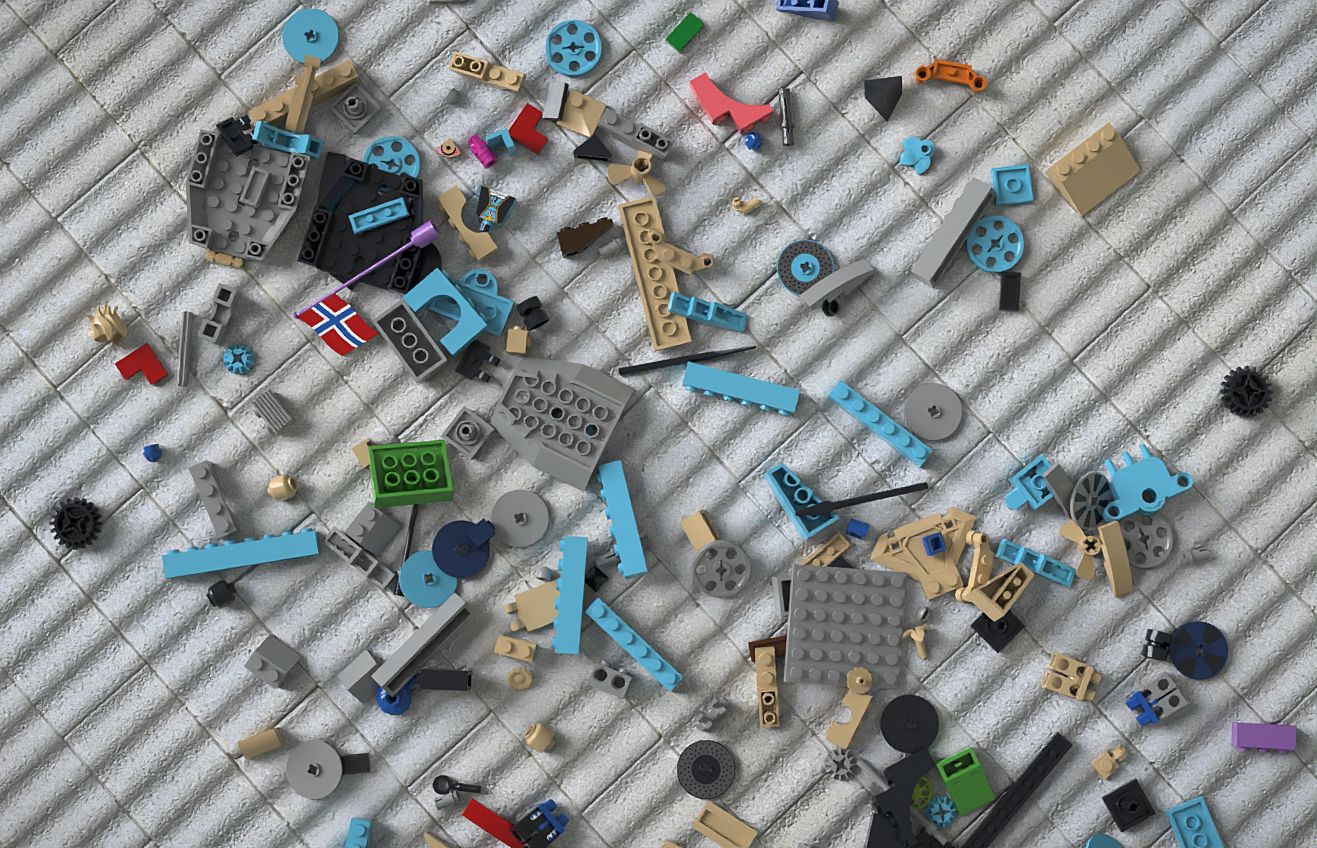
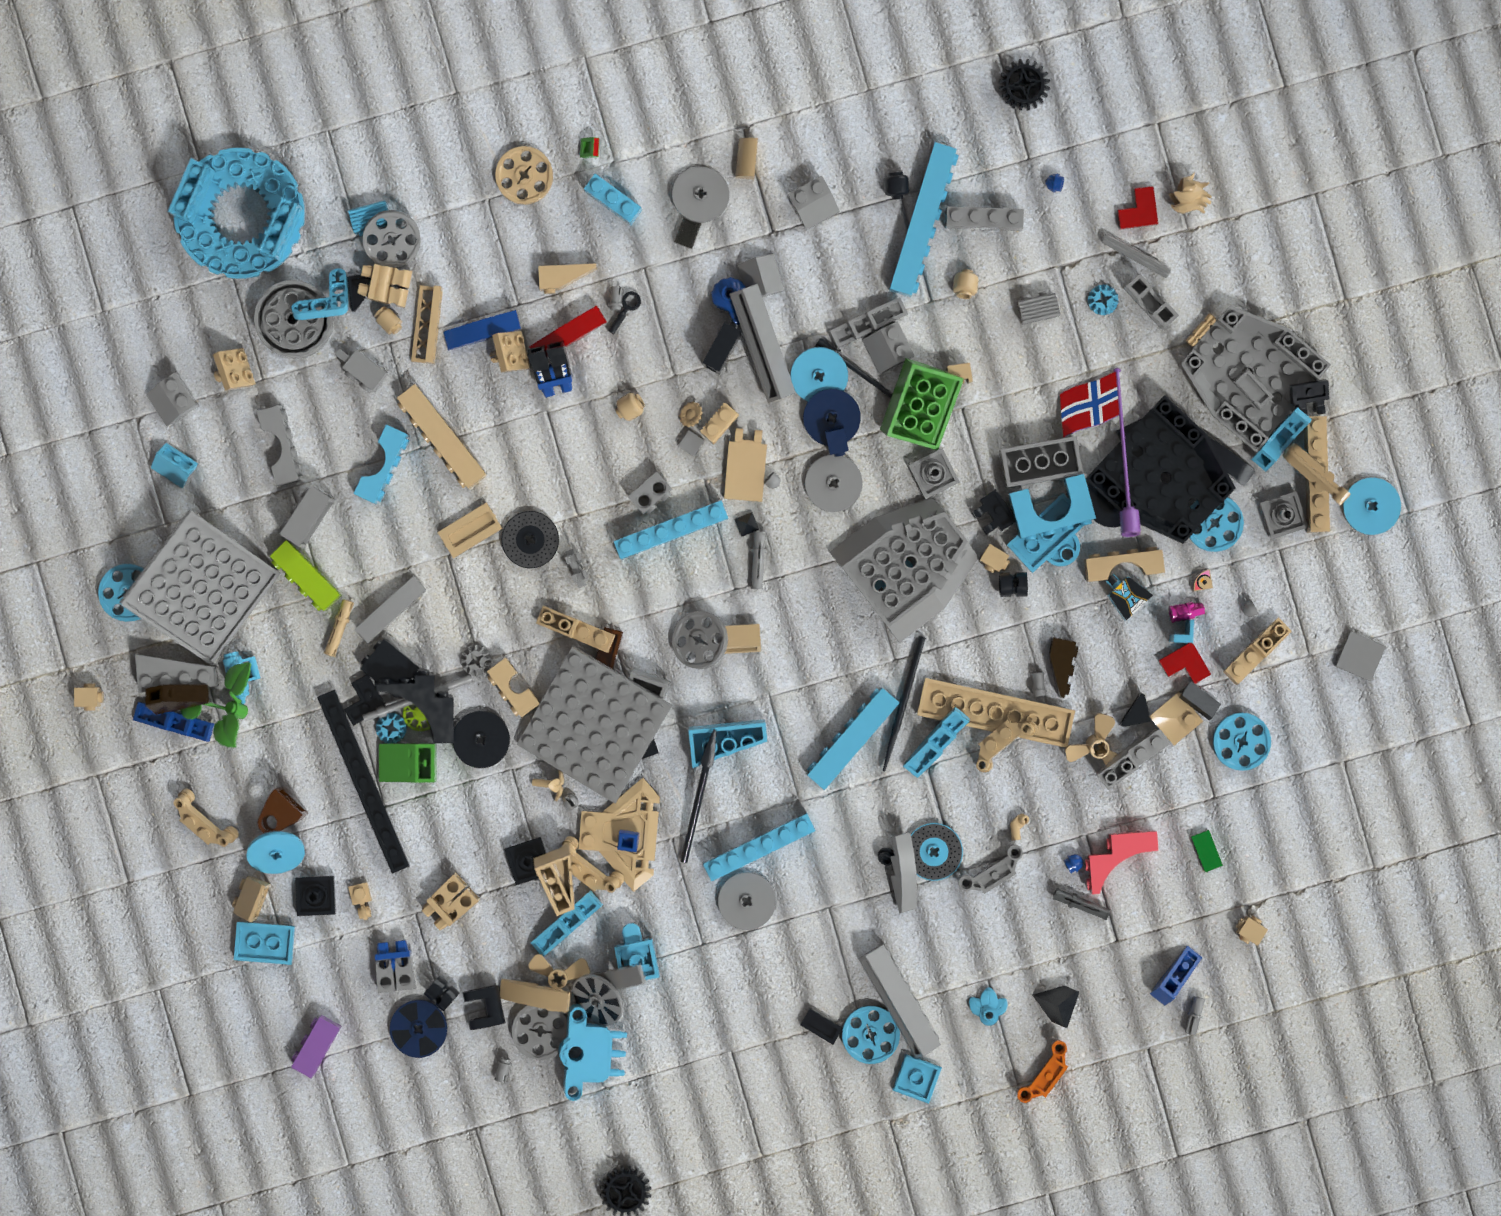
camera: 110 degrees right, 5 degrees up
medium azure tile [349,197,410,235] -> none
medium azure brick [552,536,588,654] -> none
medium azure brick [596,460,648,580] -> none
tan tile [800,531,852,566] -> none
blue brick [846,518,870,540] -> none
tan piece [846,667,873,694] -> none
tan slope [1046,122,1141,217] -> none
none -> black connector [462,985,506,1030]
none -> light grey tile [678,430,705,457]
none -> light grey plate [958,845,1023,894]

